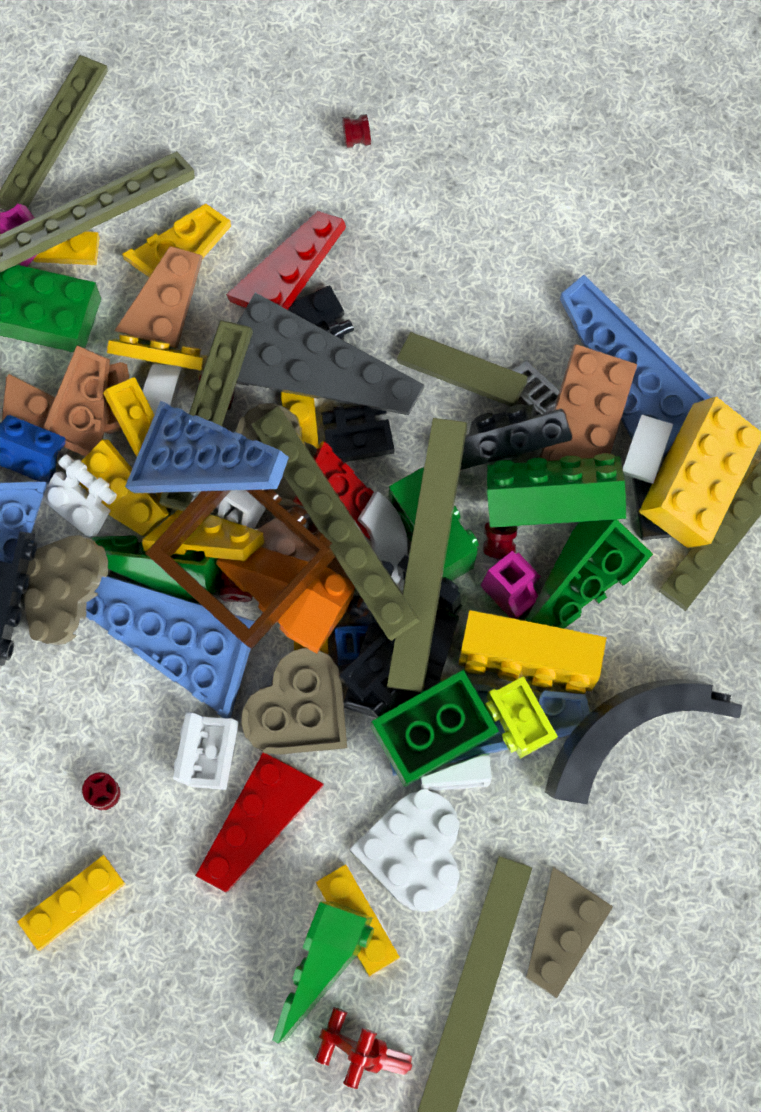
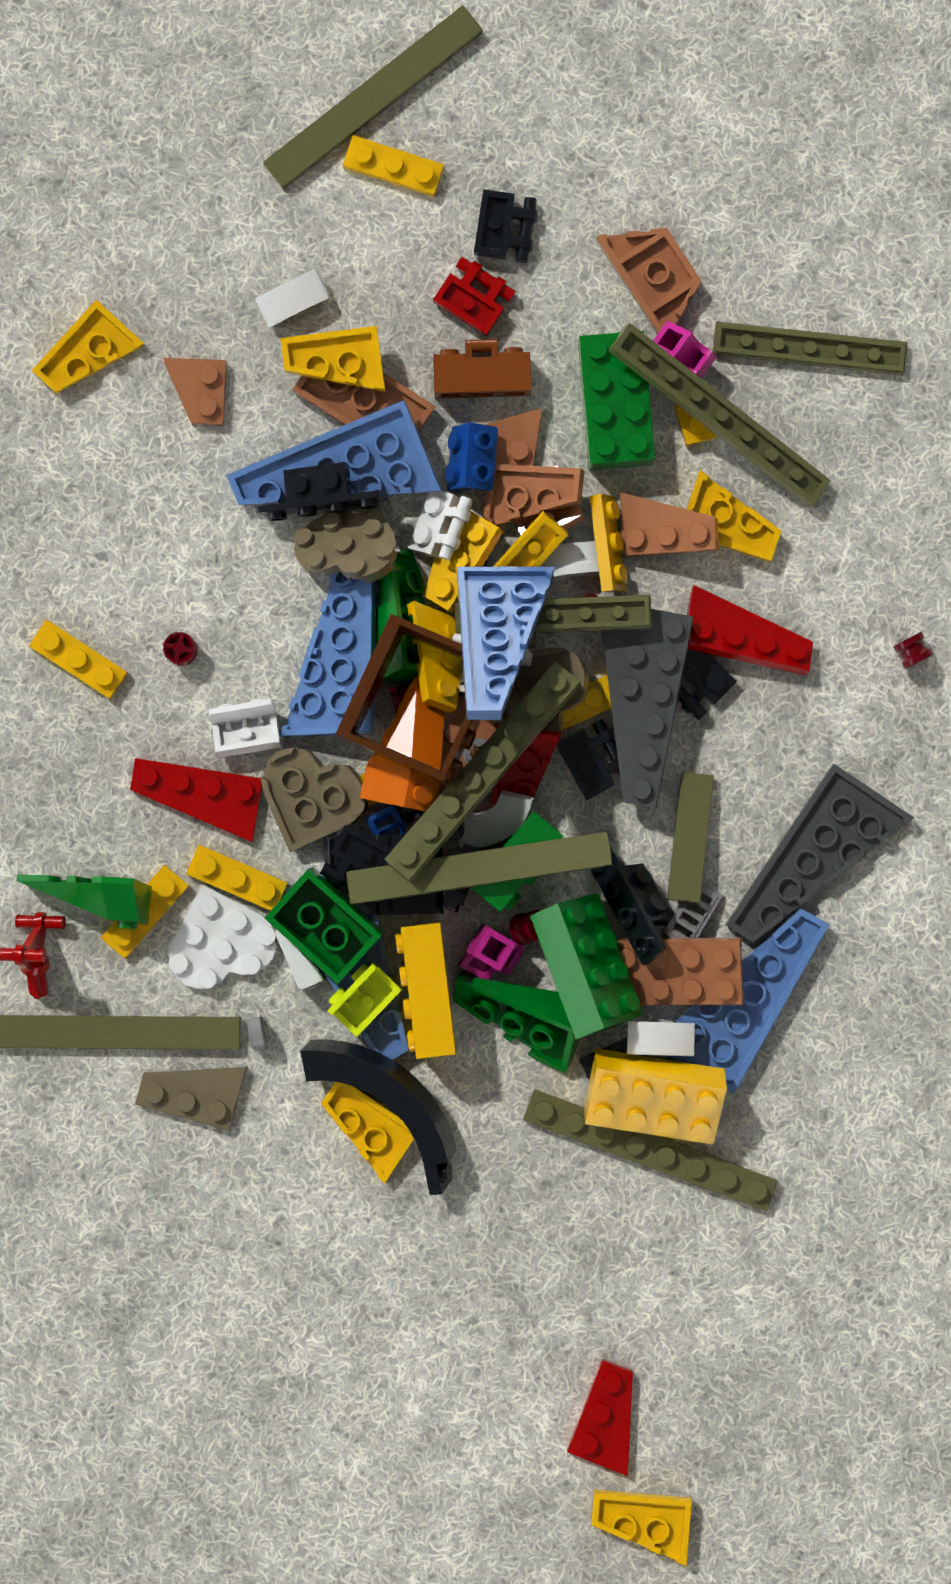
camera: 70 degrees right, 15 degrees up
none -> yellow plate [186,844,288,911]
none -> light grey tile [247,1016,268,1051]
none -> yellow wing [321,1082,414,1184]
none -> dark grey wing [725,764,914,943]

